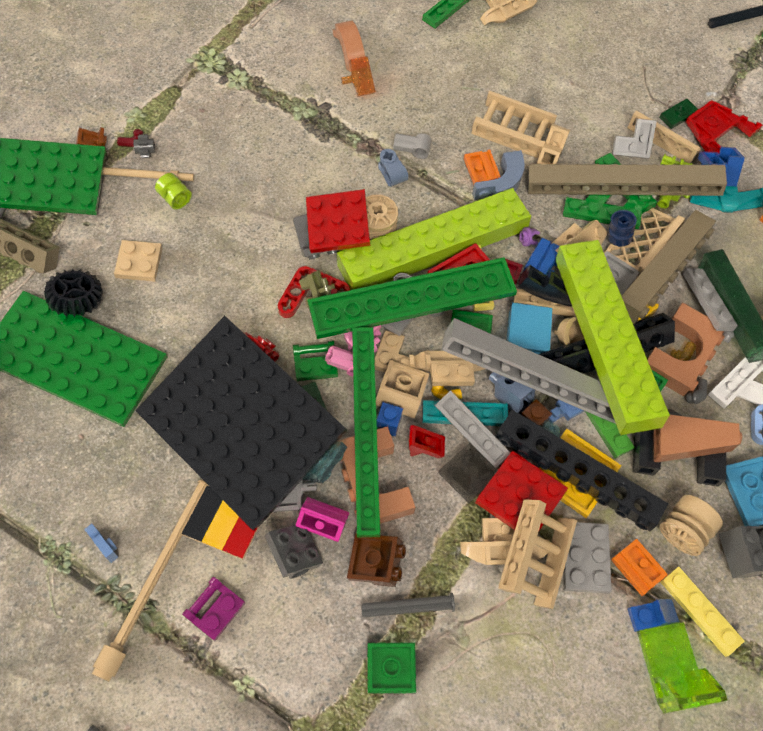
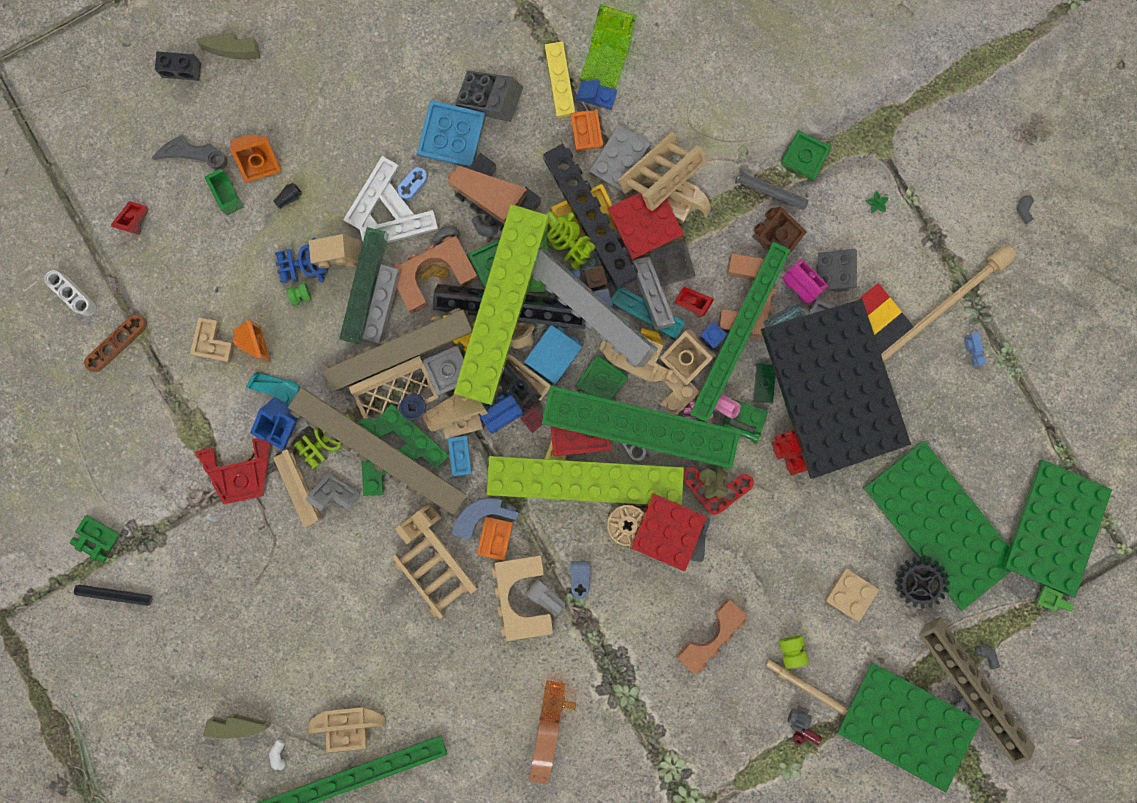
camera: 150 degrees left, 20 degrees up
dark orange bracket [76,127,107,147] -> none
magenta plate [182,577,246,641] -> none
medium lavender plate [519,227,540,246] -> none
dark green plate [659,99,699,129] -> none
tan wheel [660,495,723,556] -> none
none -> dark azure plate [448,436,472,477]
none -> tan arch [492,555,553,641]
none -> lime torso [546,211,595,270]
none -> nougat arch [676,598,747,674]
none -> green plant [866,191,889,213]

